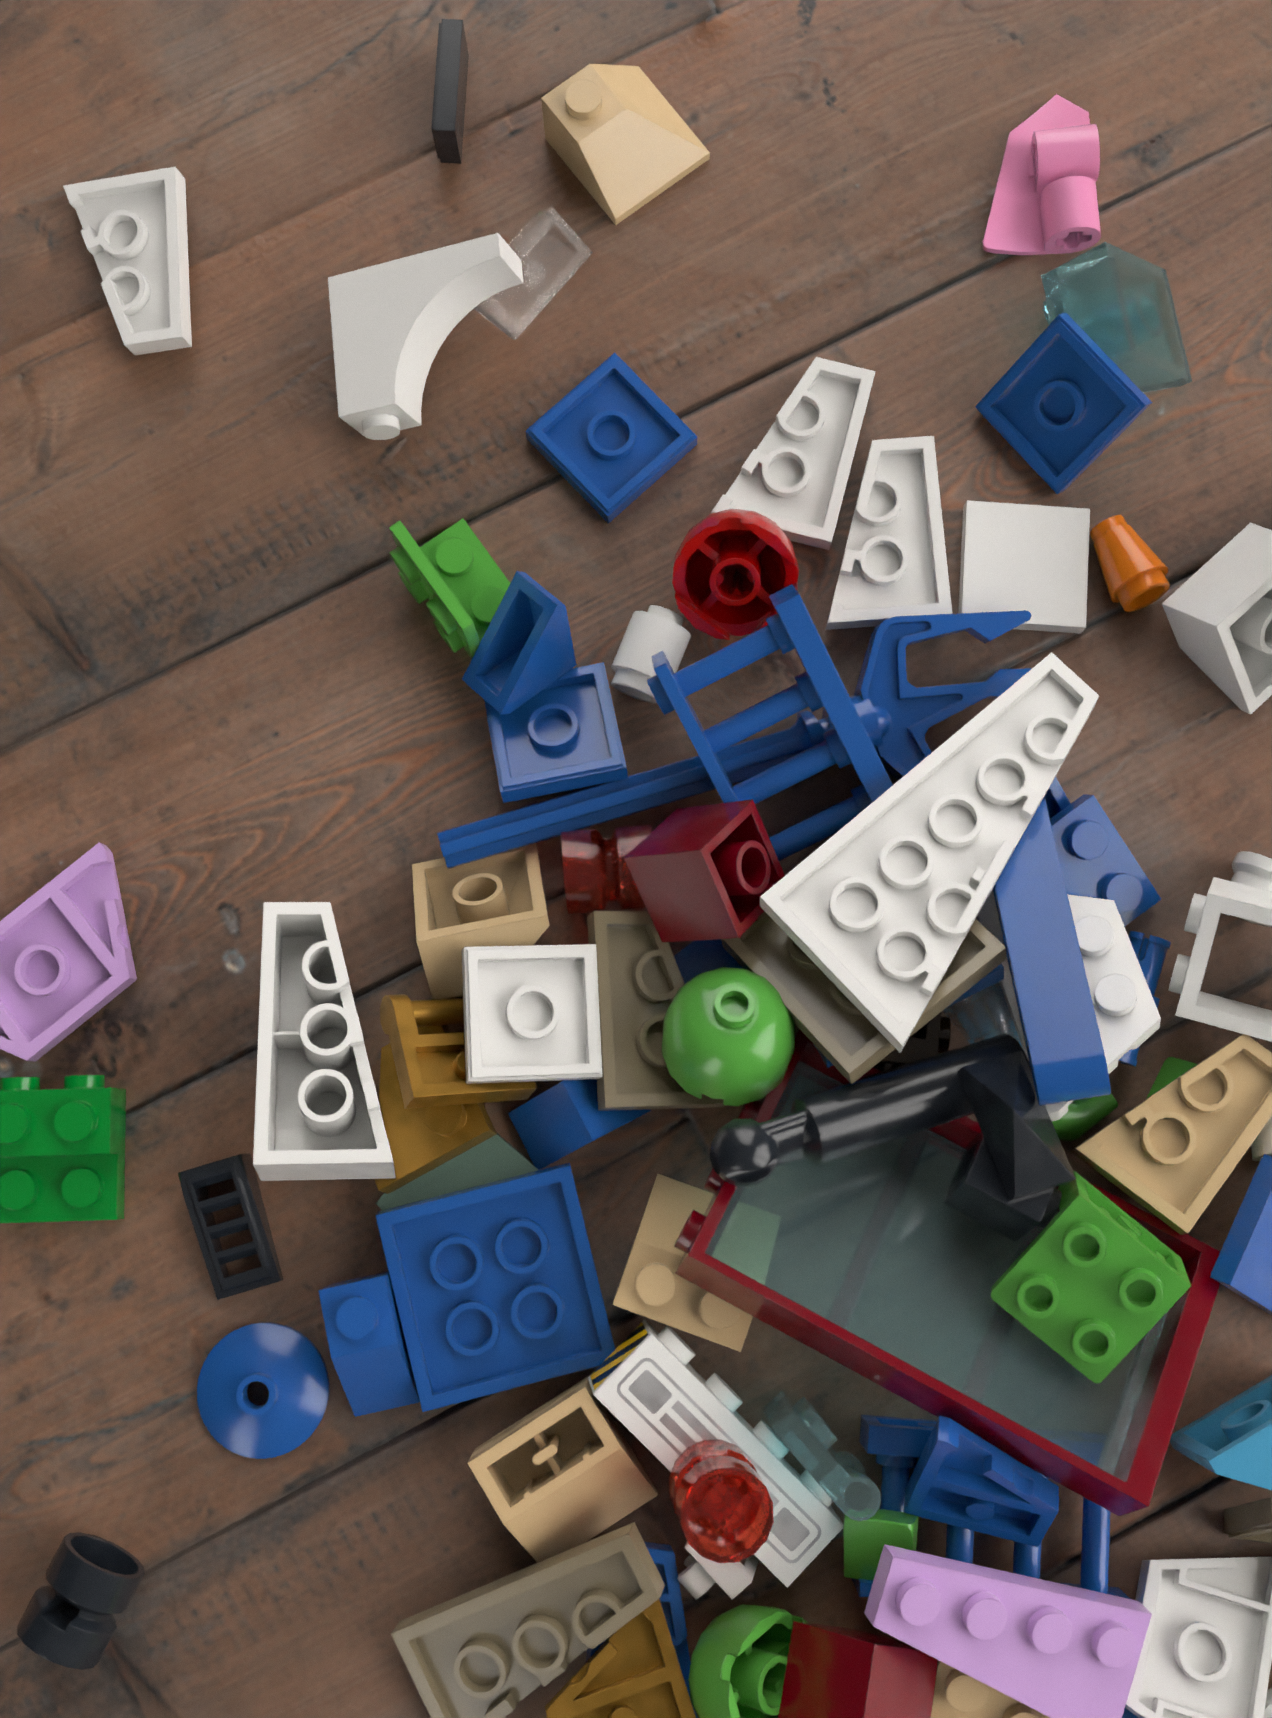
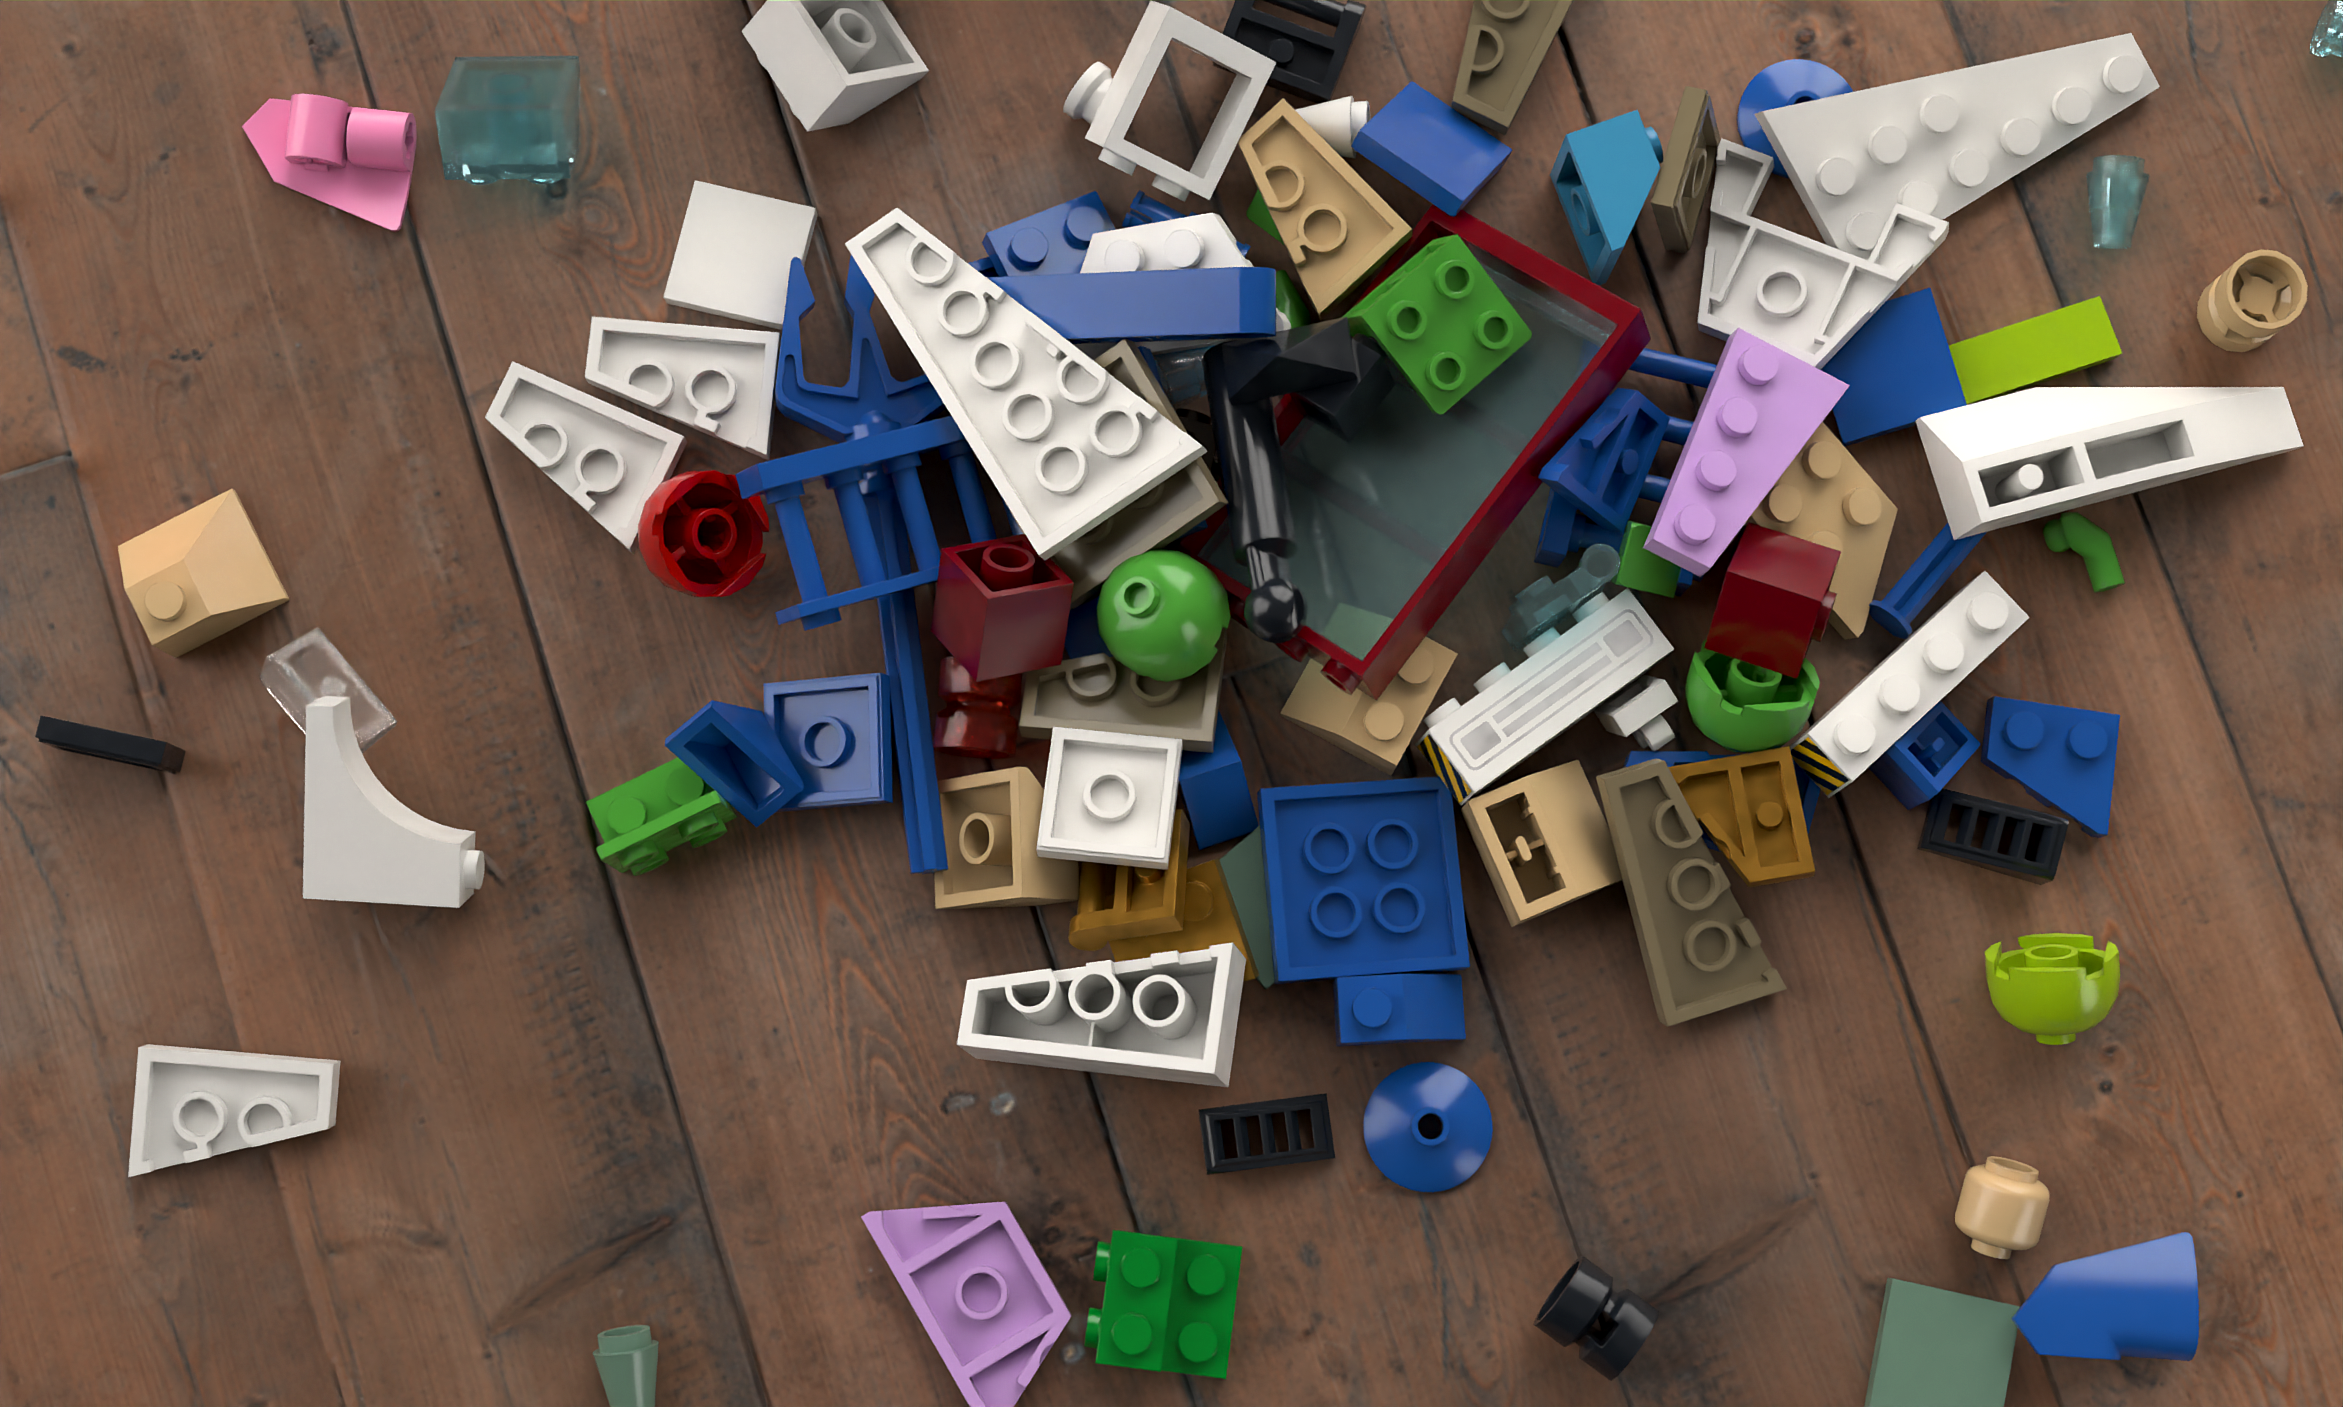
camera: 85 degrees left, 0 degrees up
blue tile [525,353,698,524] -> none
white brick [611,605,691,703] -> none
clear red wheel [669,1439,774,1563] -> none
blue tile [975,313,1152,495] -> none
orange cone [1089,515,1170,612] -> none

